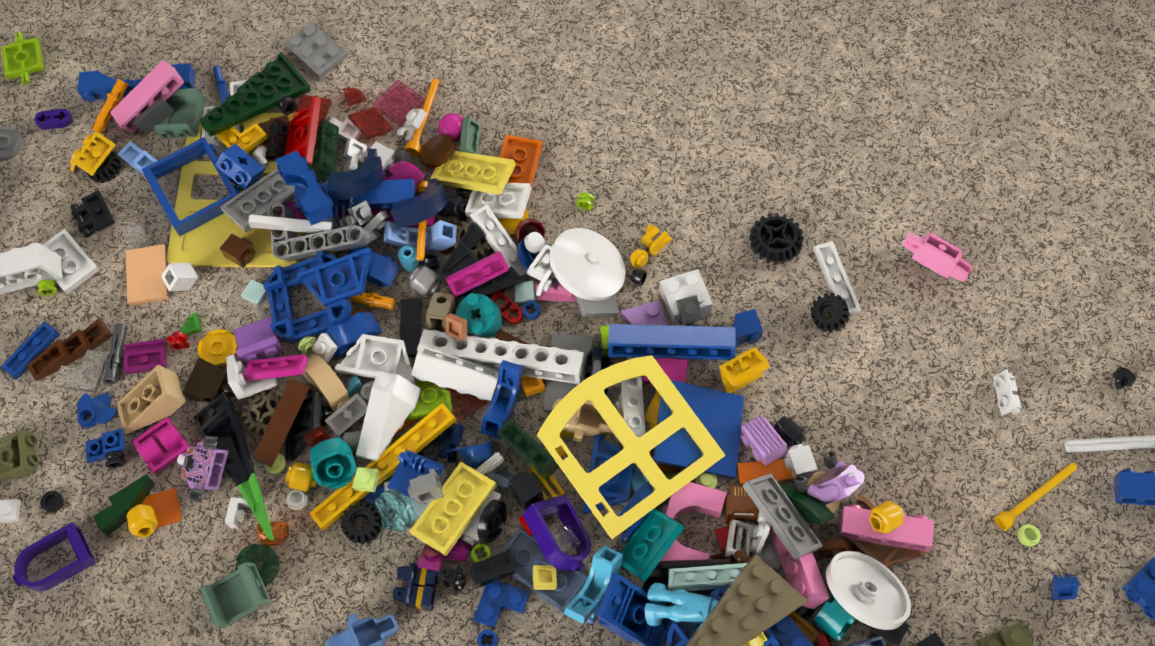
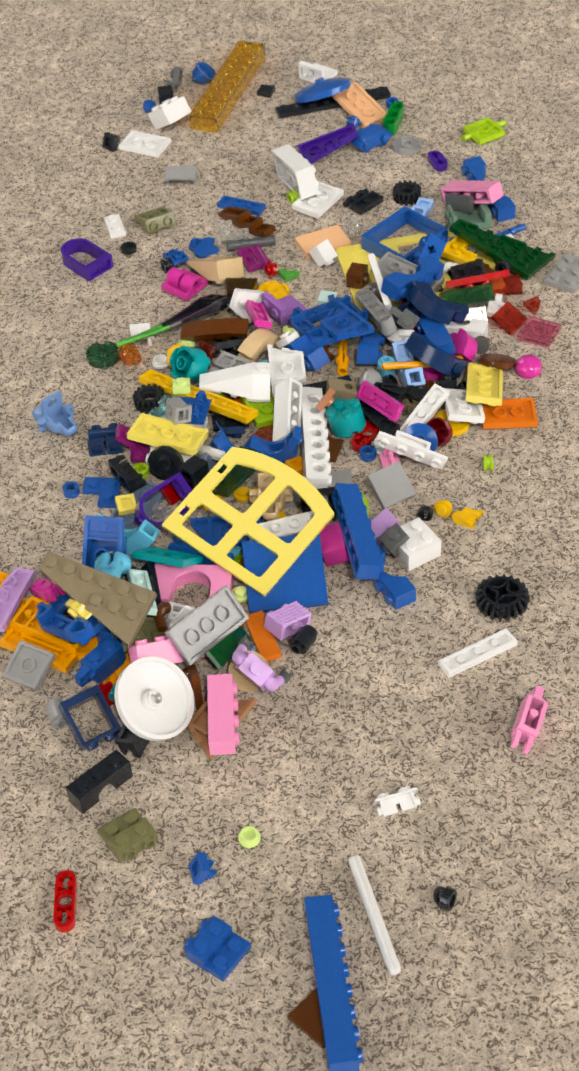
camera: 75 degrees right, 20 degrees down
yellow bracket [70,131,116,176] -> none
light orange pin [91,78,129,134] -> none
dark green slope [93,474,155,536] -> none
yellow head [126,504,158,537] -> none
orange piece [141,488,182,528] -> none
torso [177,436,228,503] -> none
sand green panel [200,563,272,628] -> none
white plate [397,109,427,141] -> none
light orange piece [404,78,439,156] -> none
black hinge [439,565,466,596] -> none
sand green plate [459,116,481,154] -> none
white tile [524,232,545,253] -> none
white dish [549,228,626,301] -> none
yellow bracket [719,347,770,393] -> none
white brick [784,444,817,480] -> none
black tyre [810,293,850,333] -> none
yellow head [869,501,904,534] -> none
yellow piece [994,463,1077,531] -> none

